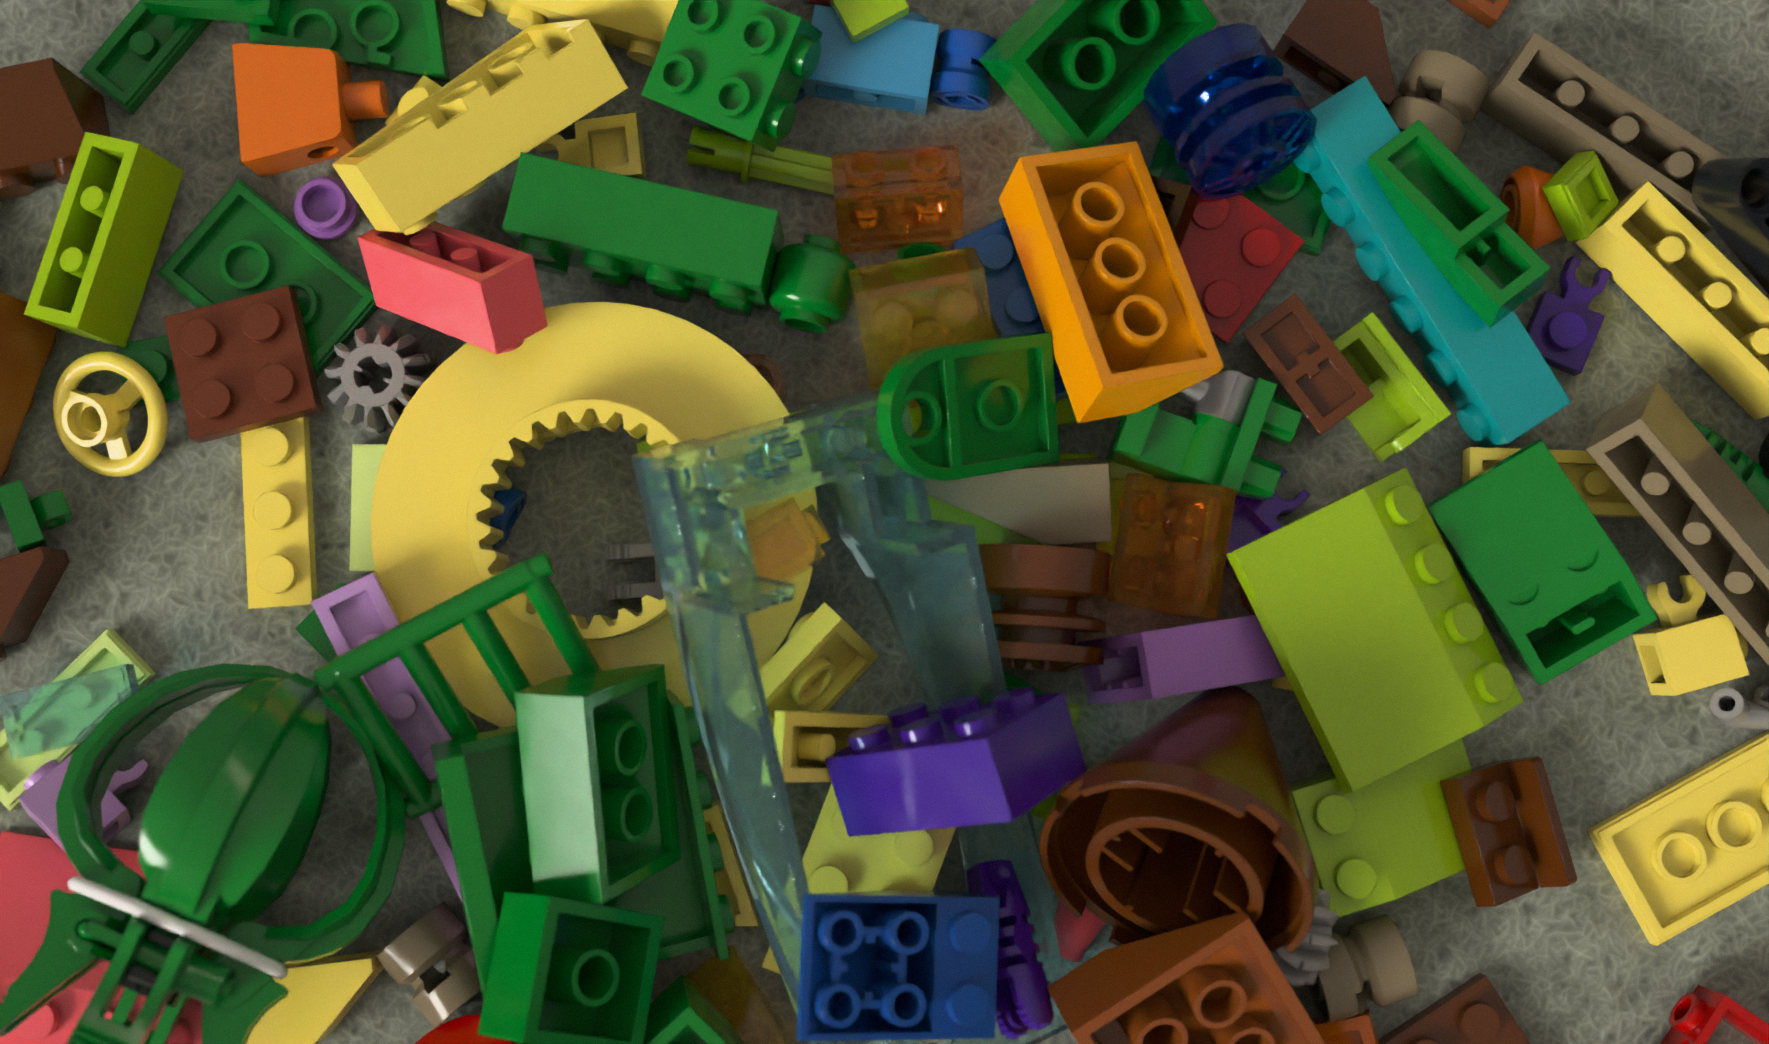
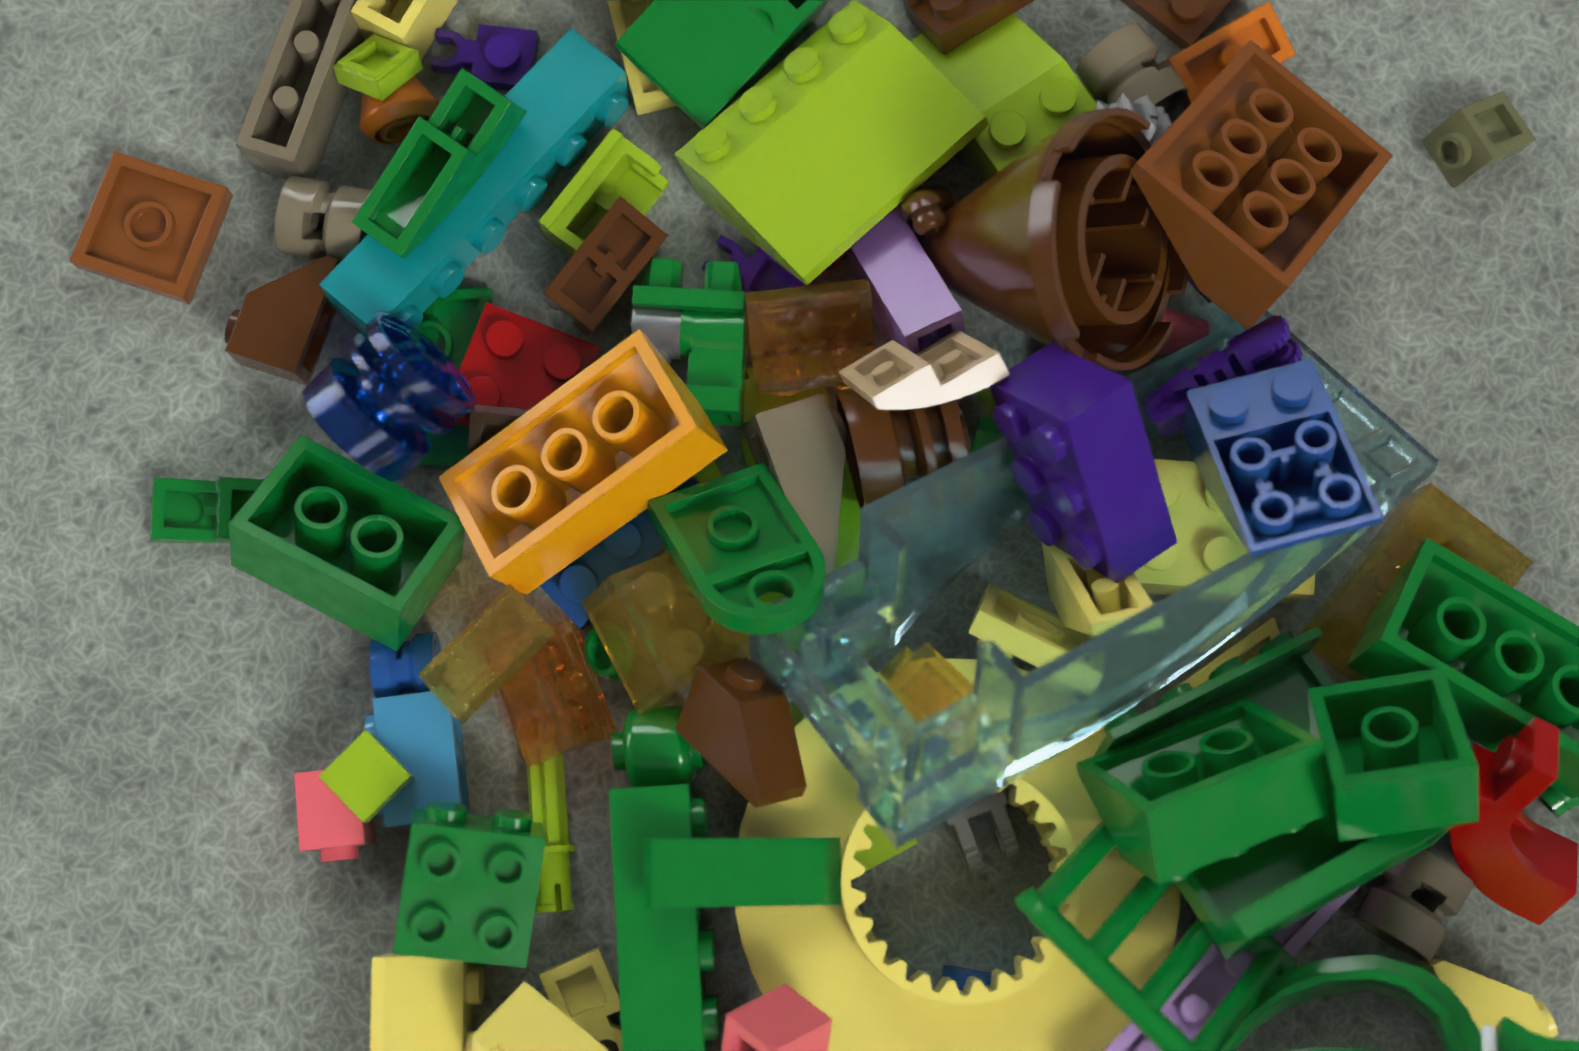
camera: 105 degrees left, 5 degrees down
none -> clear yellow tile [417,584,556,723]
none -> green tile [644,838,841,908]
none -> reddish brown slope [675,658,807,808]
none -> tan slope [838,329,1010,410]
none -> reddish brown arm [898,185,954,236]

